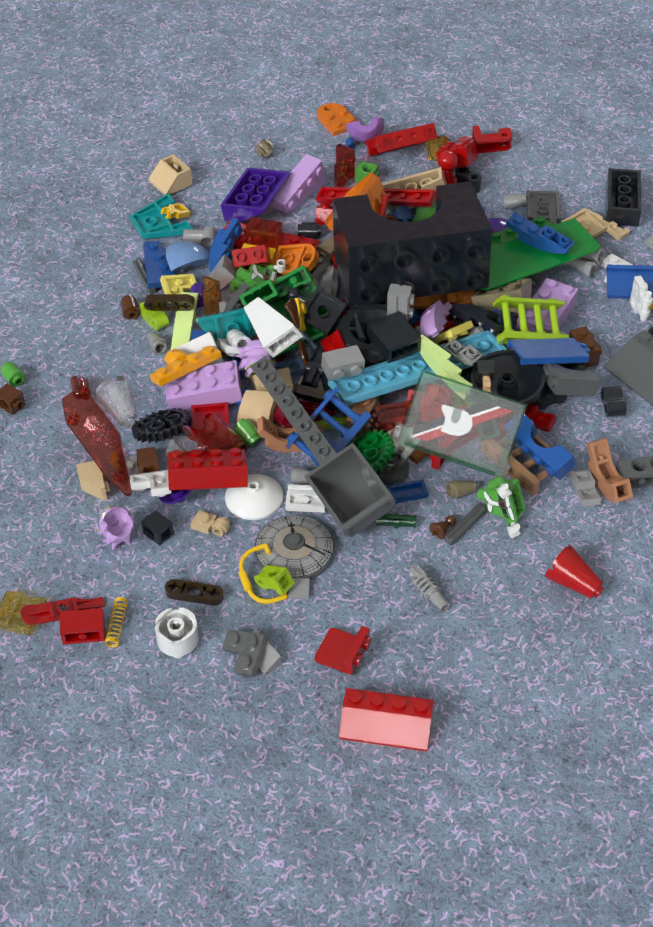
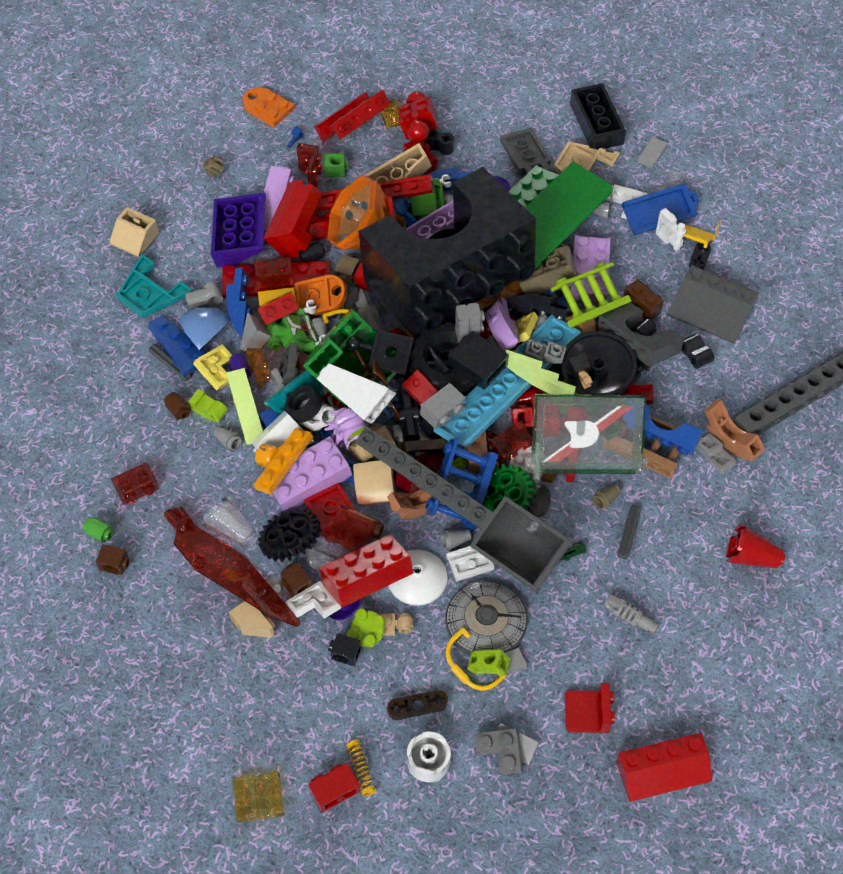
camera: 25 degrees left, 10 degrees up
red piece [20,597,105,625] -> none
lavender hair [97,506,134,550] -> none
dark brown beam [144,294,195,311] -> none
yellow plate [161,203,191,219] -> none
bright green brick [235,418,262,447] -> none
yellow plate [294,298,307,331] -> none
medium lavender cylinder [345,116,385,142] -> none
clear blue tile [386,479,429,504] -> none
reddish brown piece [429,515,456,540] -> none
red piece [472,125,512,154] -> none
bright green torso [477,475,526,538] -> none
light grey cone [503,194,529,210] -> none
blue slope [505,212,575,254] -> none
blue piece [507,338,590,365] -> none
none -> clear red brick [111,462,159,506]
none -> red brick [263,180,322,260]
none -> black tyre [285,385,323,423]
none -> lime piece [347,609,385,648]

